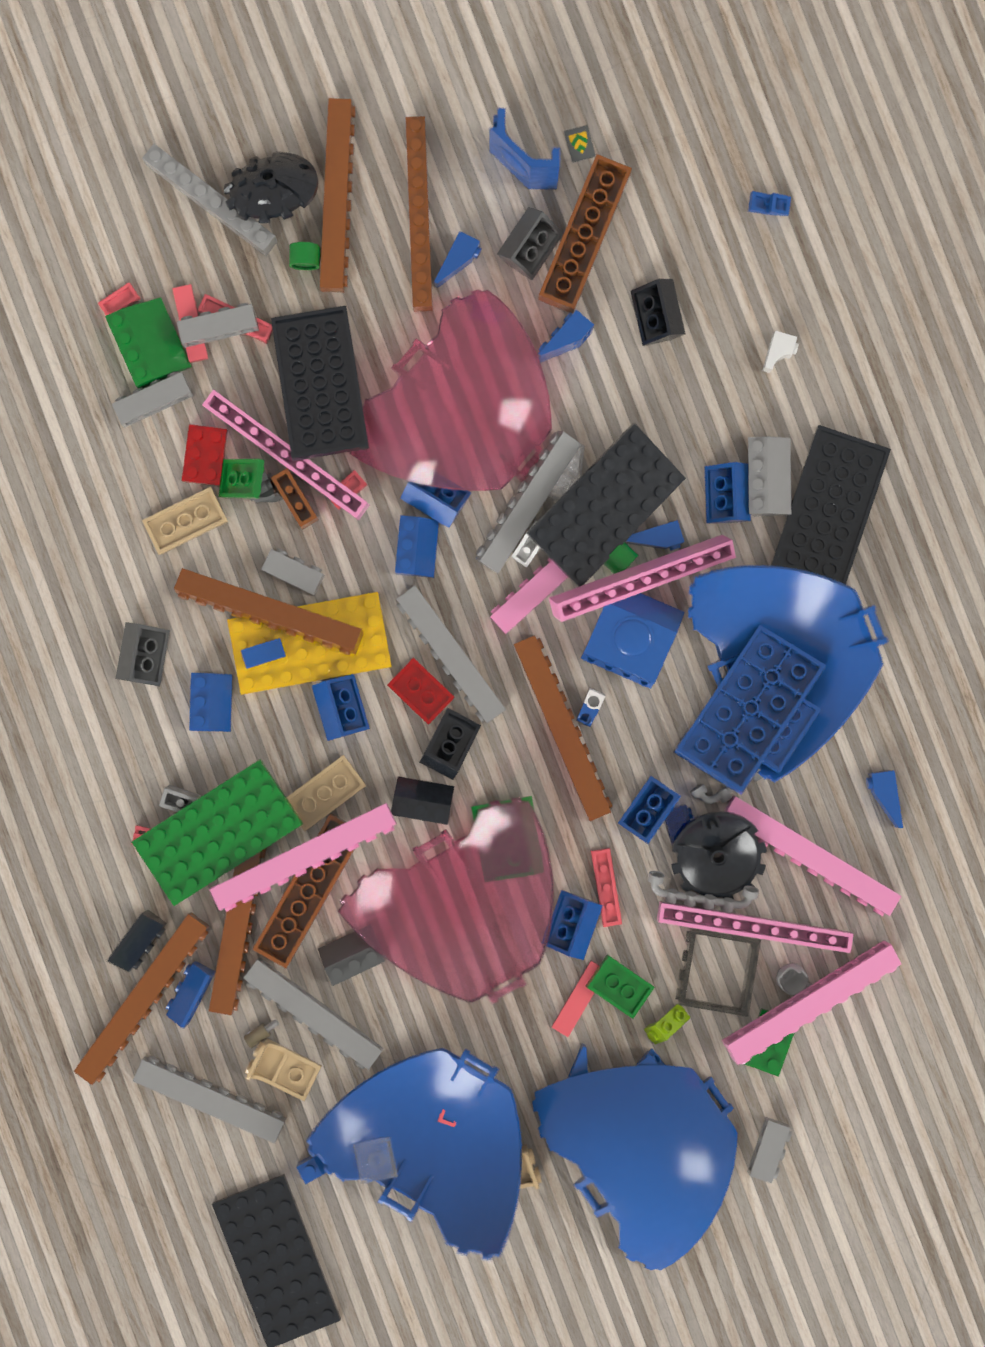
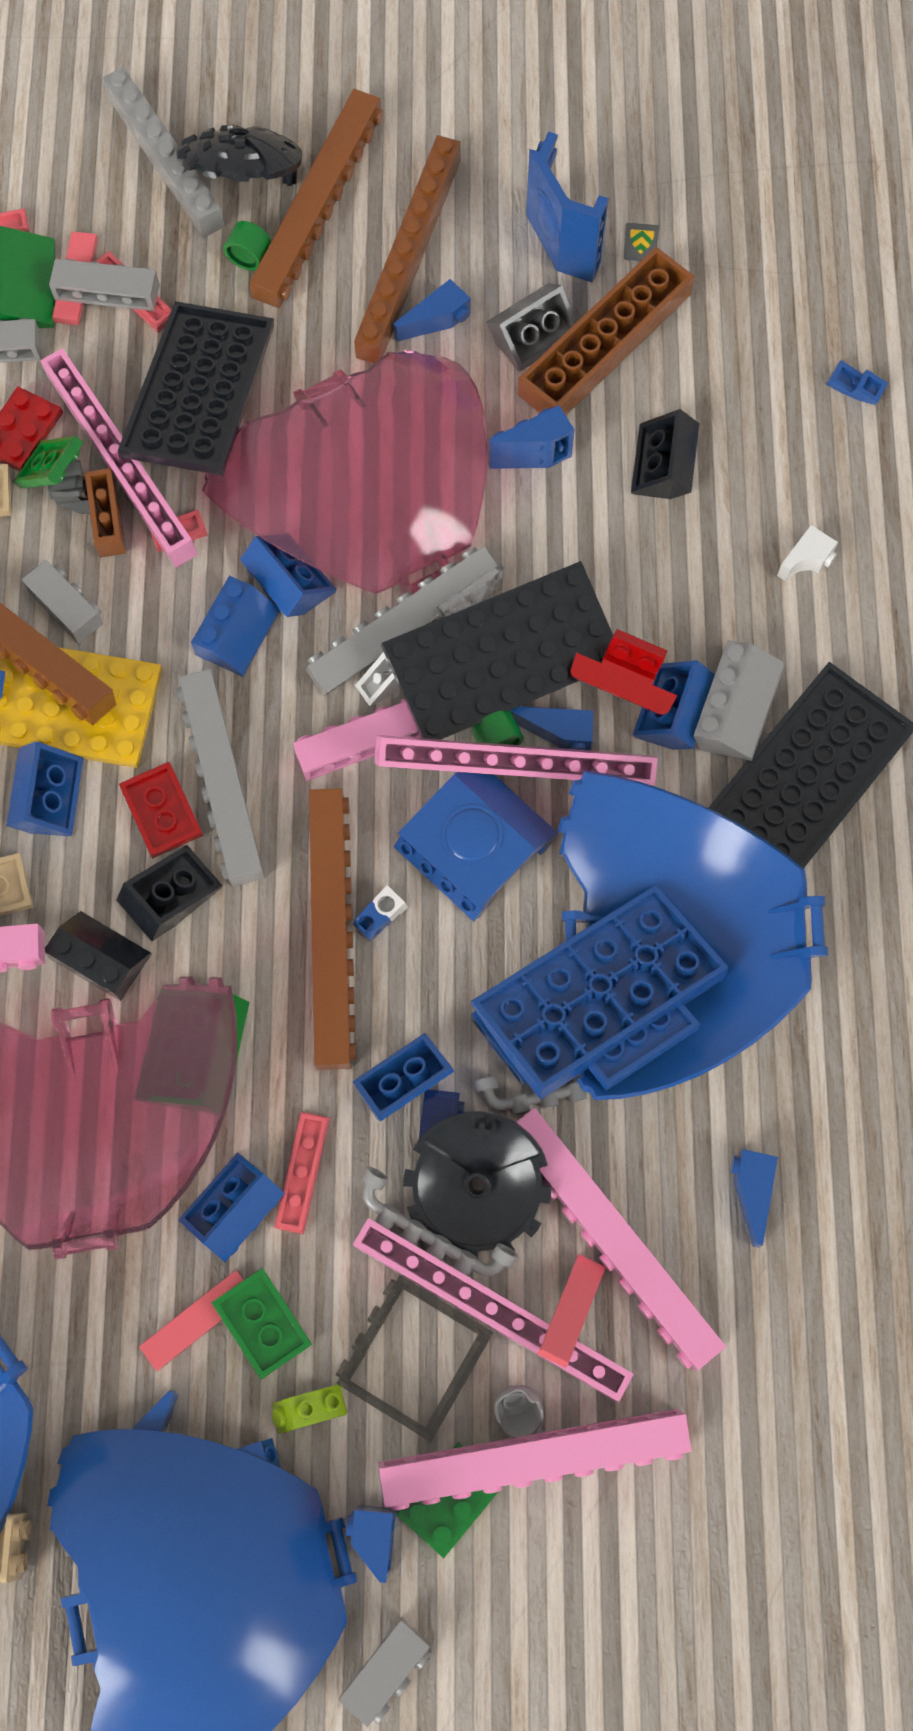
camera: 25 degrees right, 15 degrees down
none -> blue slope [346,1505,396,1583]
none -> coral tile [538,1254,606,1368]
none -> red plate [570,629,677,715]

